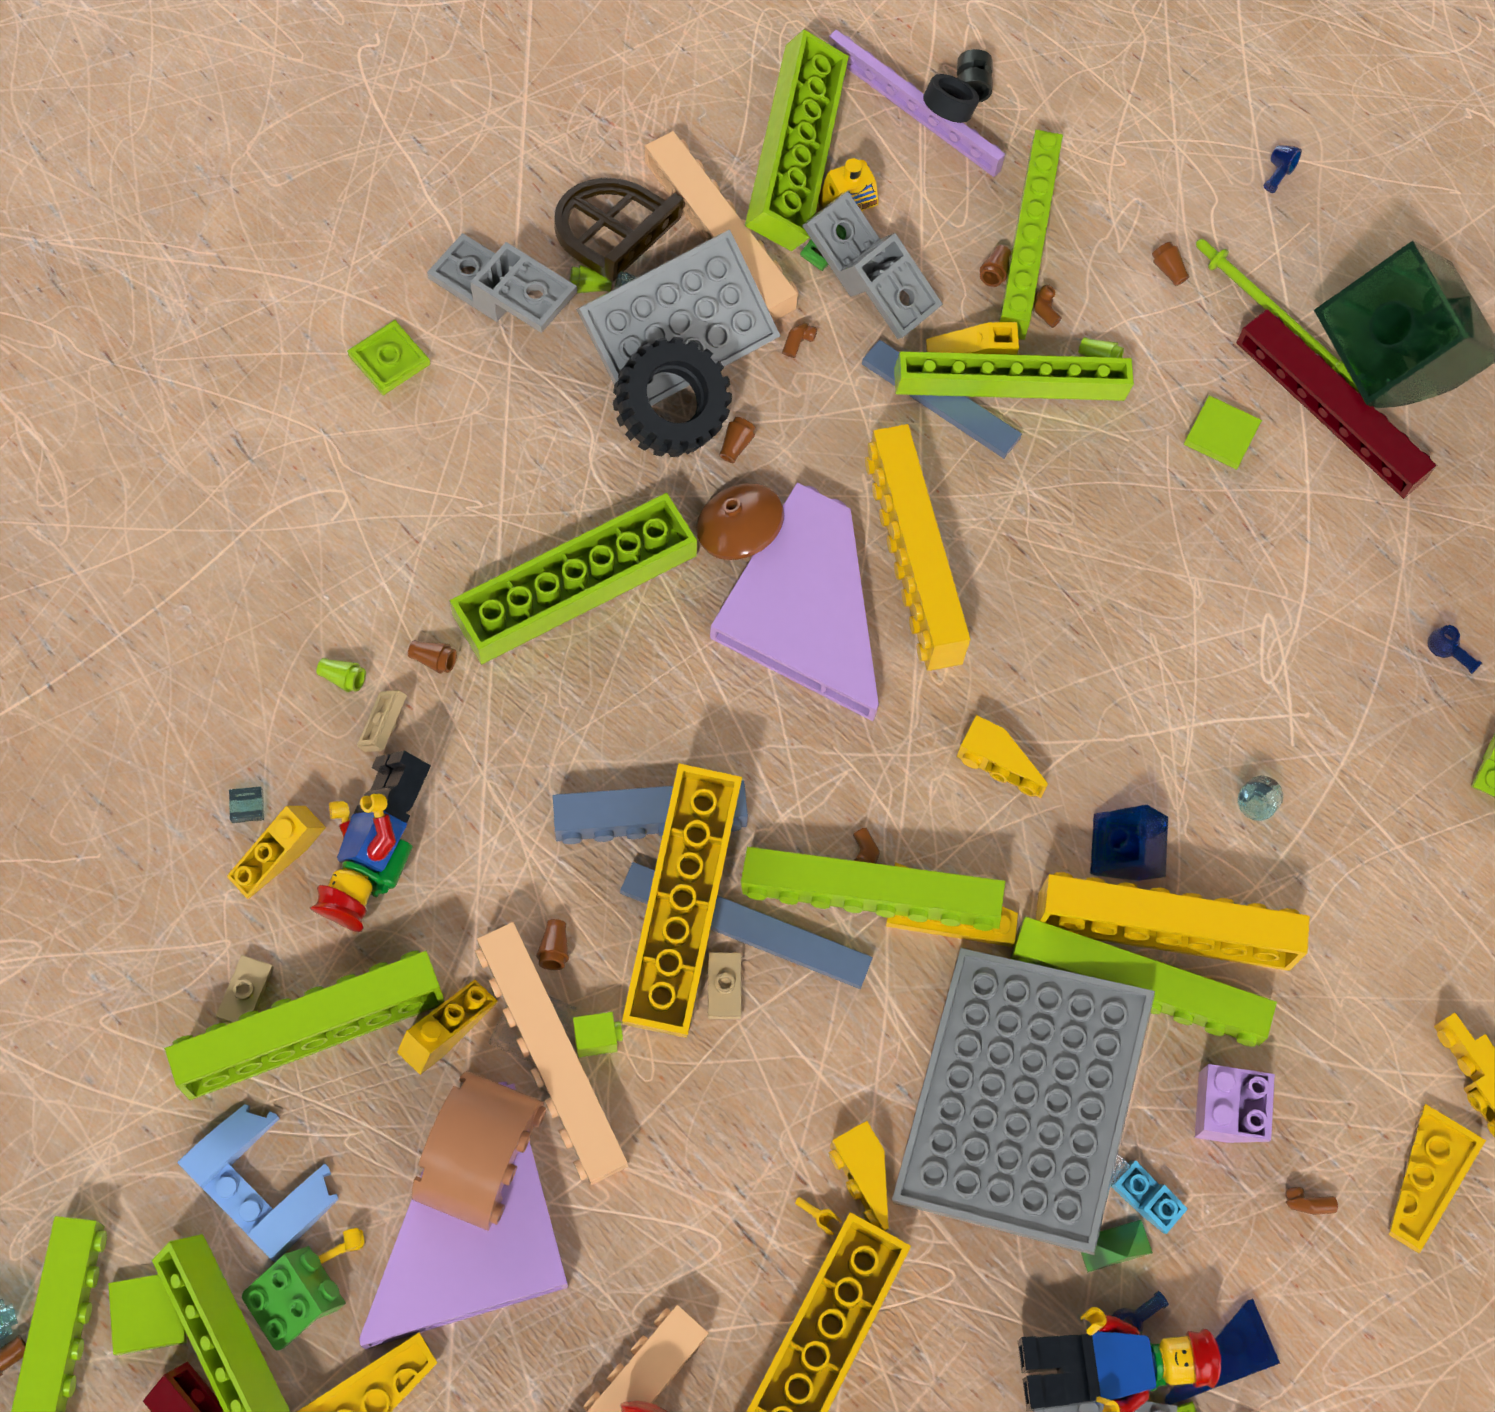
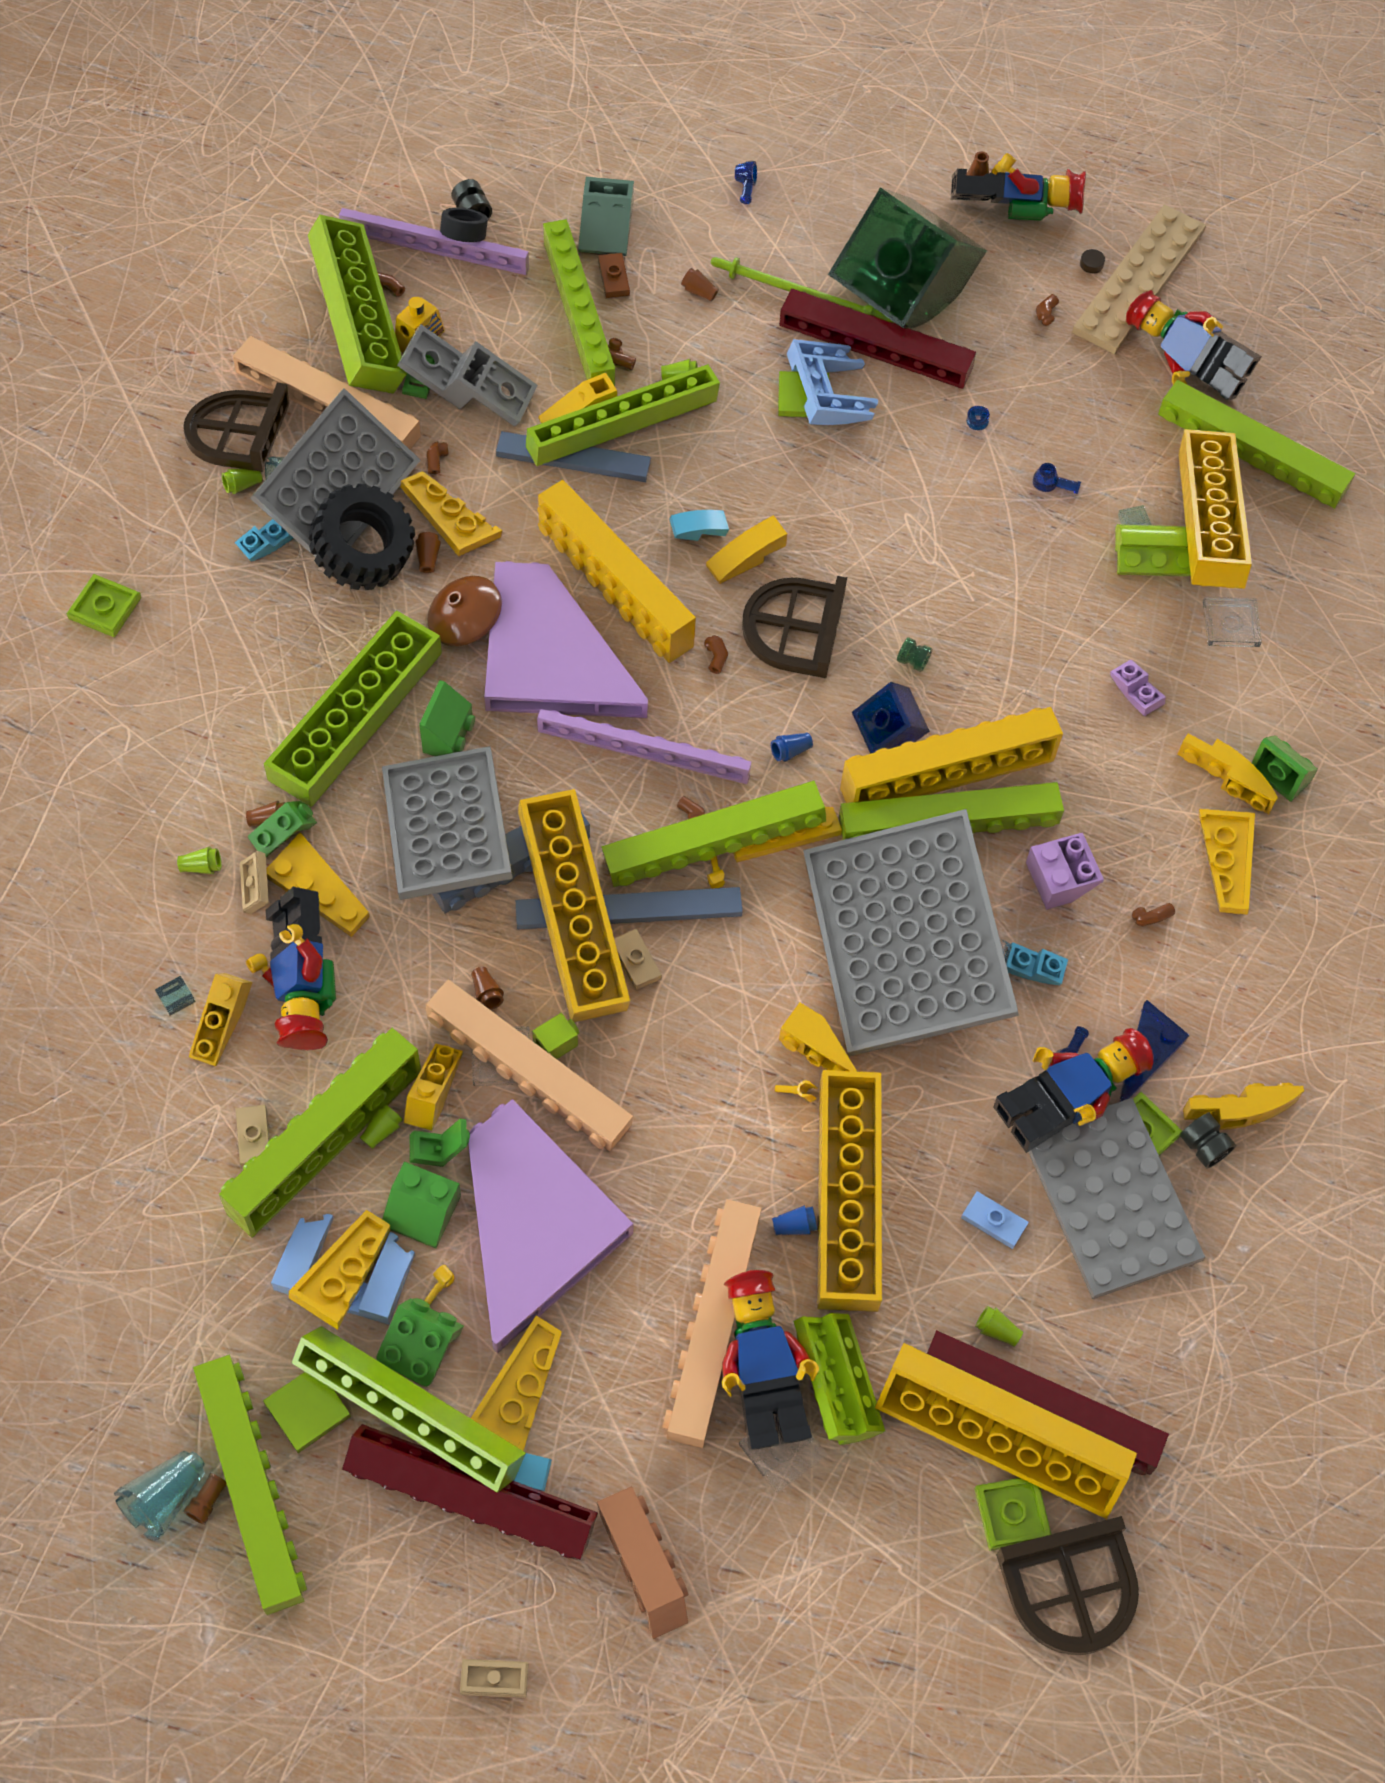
camera: 25 degrees left, 5 degrees down
nougat cylinder [411,1071,547,1231] -> none
light grey bracket [427,233,577,333] -> none
yellow slope [957,715,1048,798] -> none
dark orange cone [980,245,1011,287] -> none
bright green slope [1081,1220,1153,1273] -> none
clear light blue head [1237,776,1283,821] -> none
none -> medium azure slope [234,519,293,562]
none -> bright green bracket [248,801,317,857]
none -> yellow wing [266,832,370,937]
none -> yellow wing [289,1210,390,1330]
none -> lime cone [360,1104,403,1149]
none -> dark orange arm [378,272,405,297]
none -> light grey plate [382,746,513,900]
none -> bright green slope [382,1161,461,1248]
none -> yellow wing [400,471,502,557]
none -> bright green bracket [410,1118,470,1167]
none -> bright green slope [419,680,475,756]
none -> lavender plate [537,709,751,784]
none -> sand green slope [578,177,634,256]
none -> dark orange plate [598,253,630,298]
none -> medium azure slope [669,510,729,541]
none -> dark orange arm [704,635,728,674]
none -> yellow slope [706,515,788,584]
none -> yellow hand [707,856,725,889]
none -> dark brown window [742,576,848,678]
none -> blue cone [771,732,813,762]
none -> blue cone [772,1205,818,1235]
none -> light blue wedge [787,339,878,425]
none -> clear green wheel [897,637,932,672]
none -> clear blue bush [966,406,990,431]
none -> lavender slope [1110,660,1166,716]

